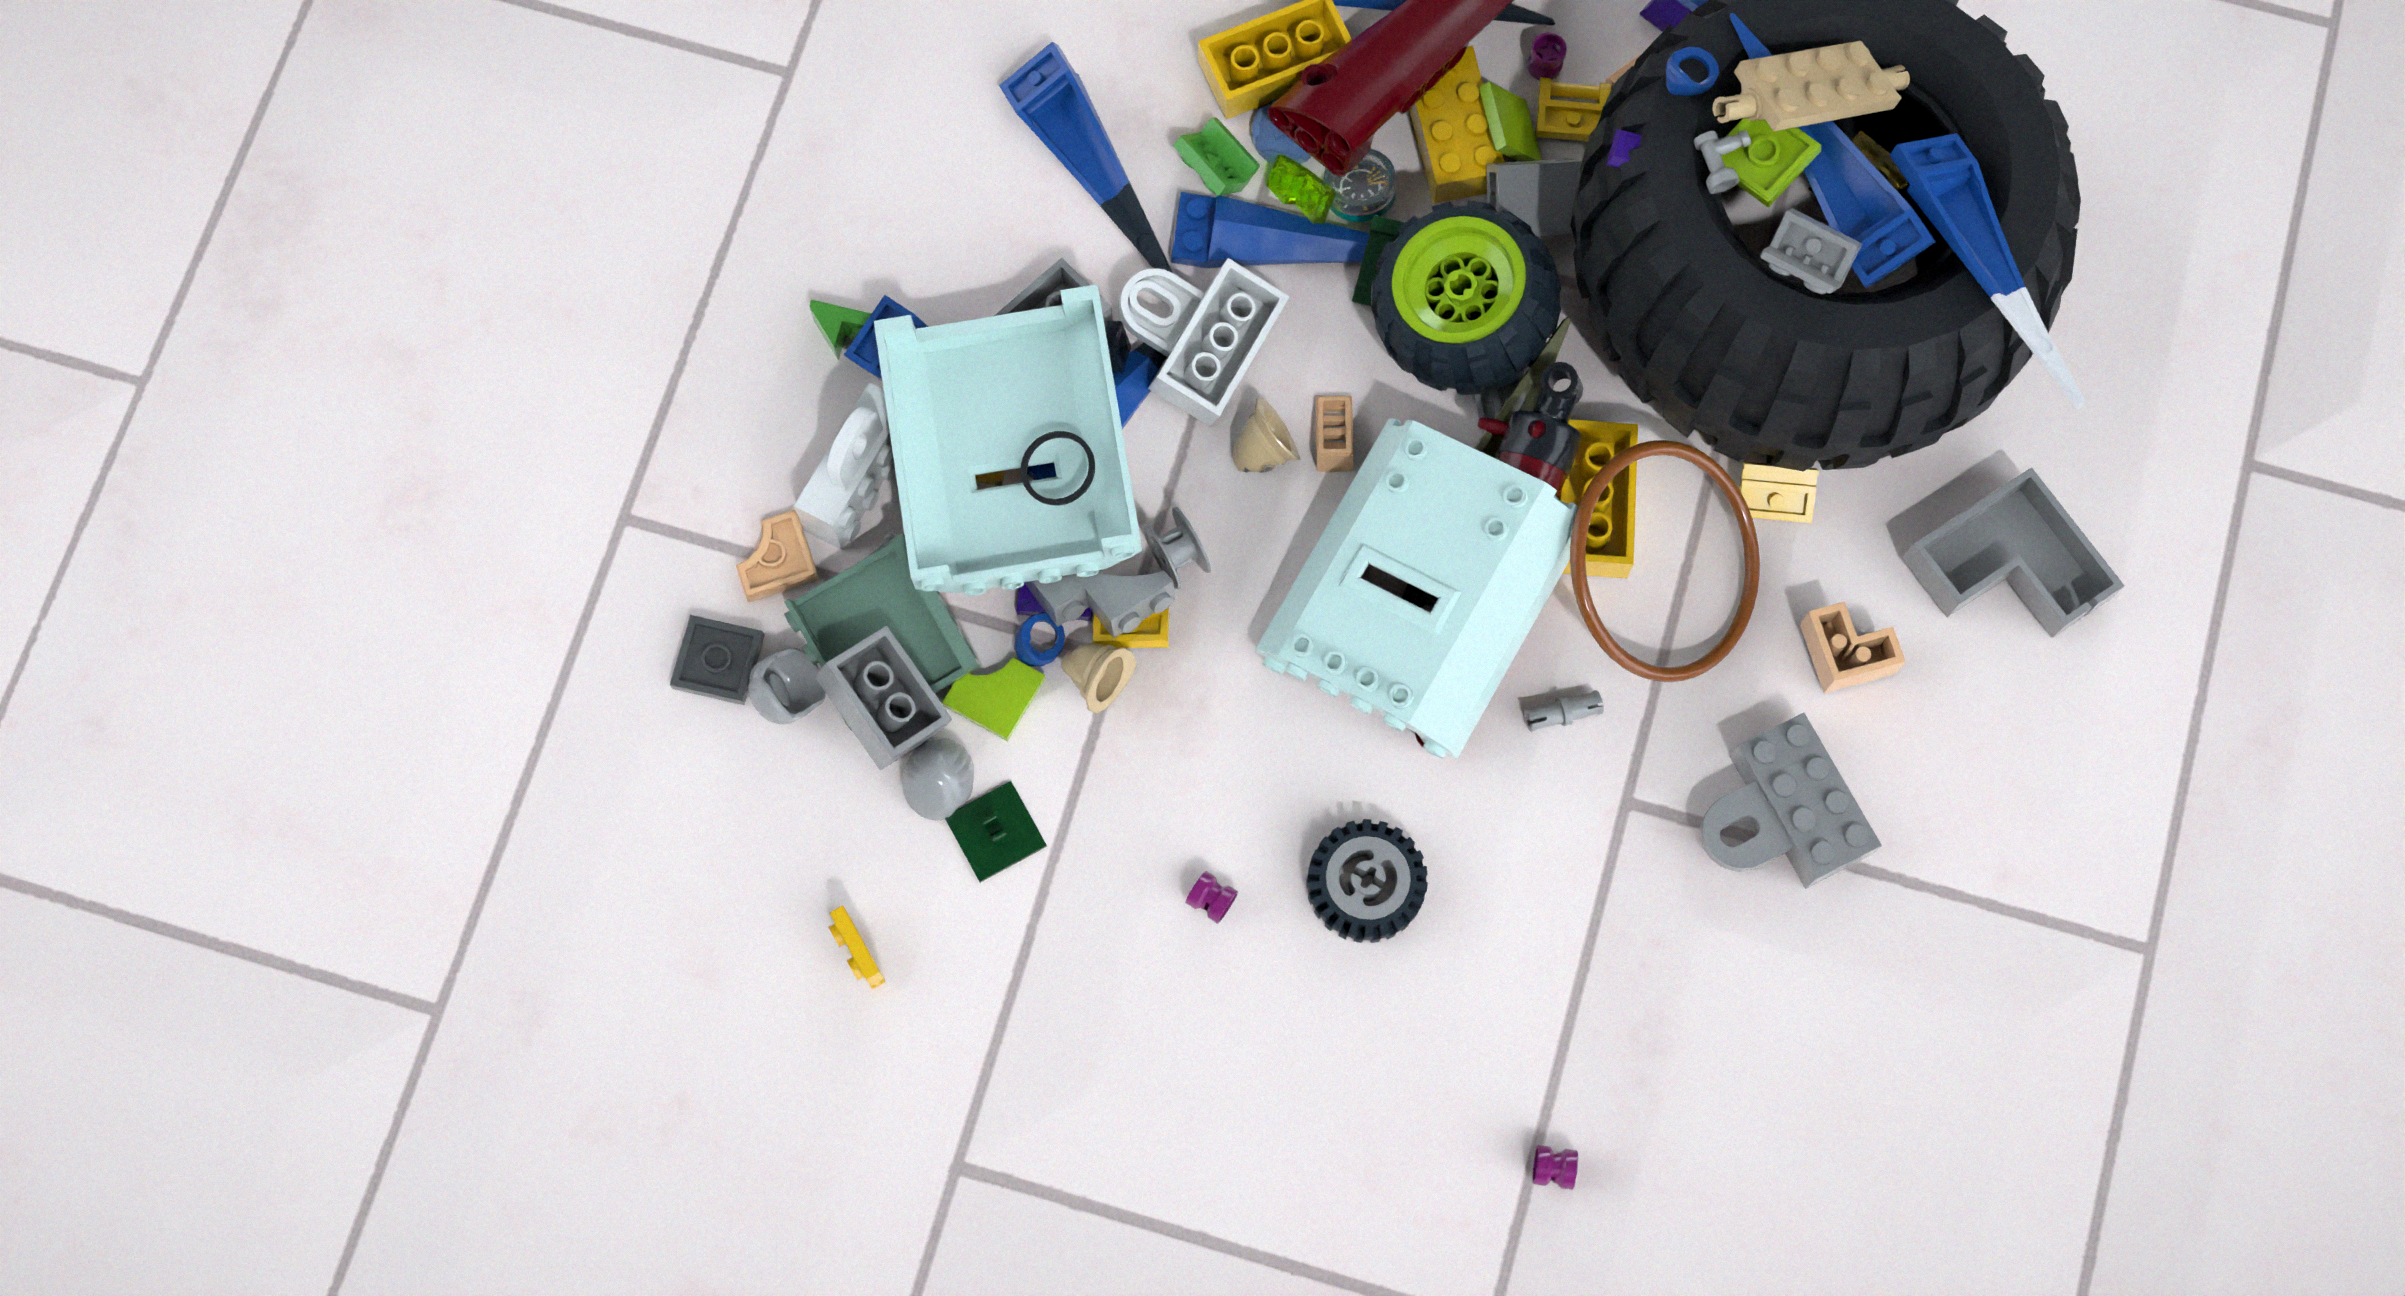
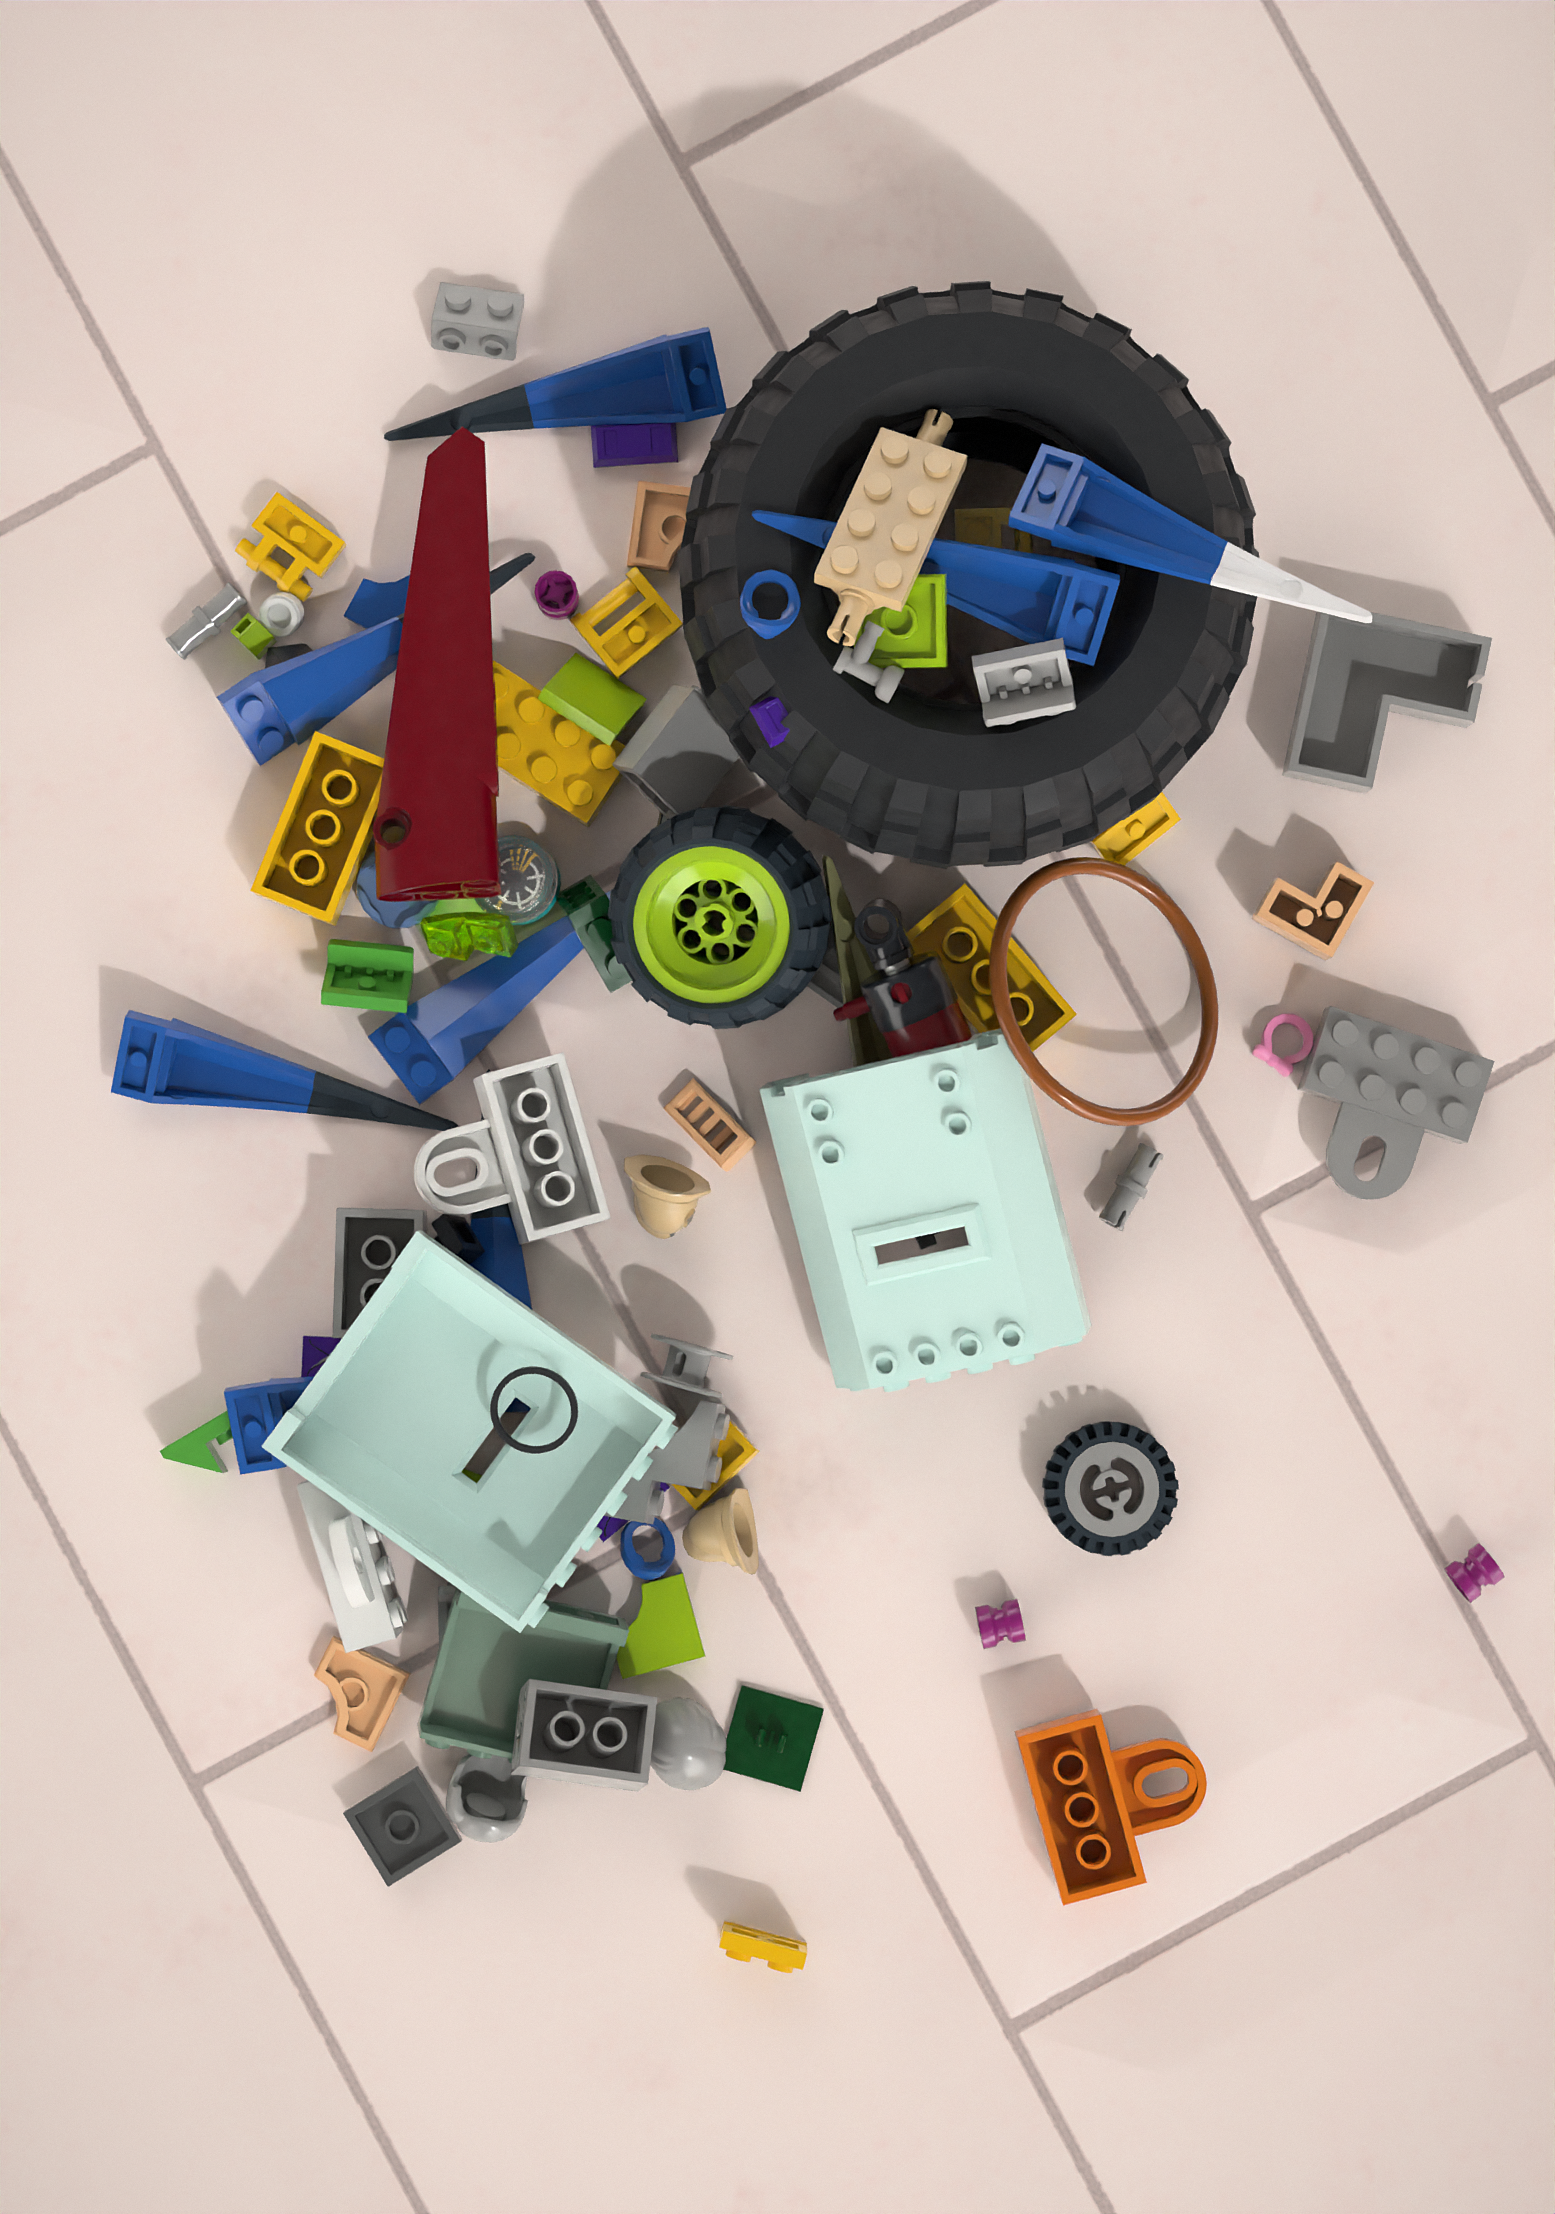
camera: 45 degrees left, 15 degrees up
none -> orange brick [1014,1709,1207,1906]
none -> bright pink piece [1252,1014,1313,1077]

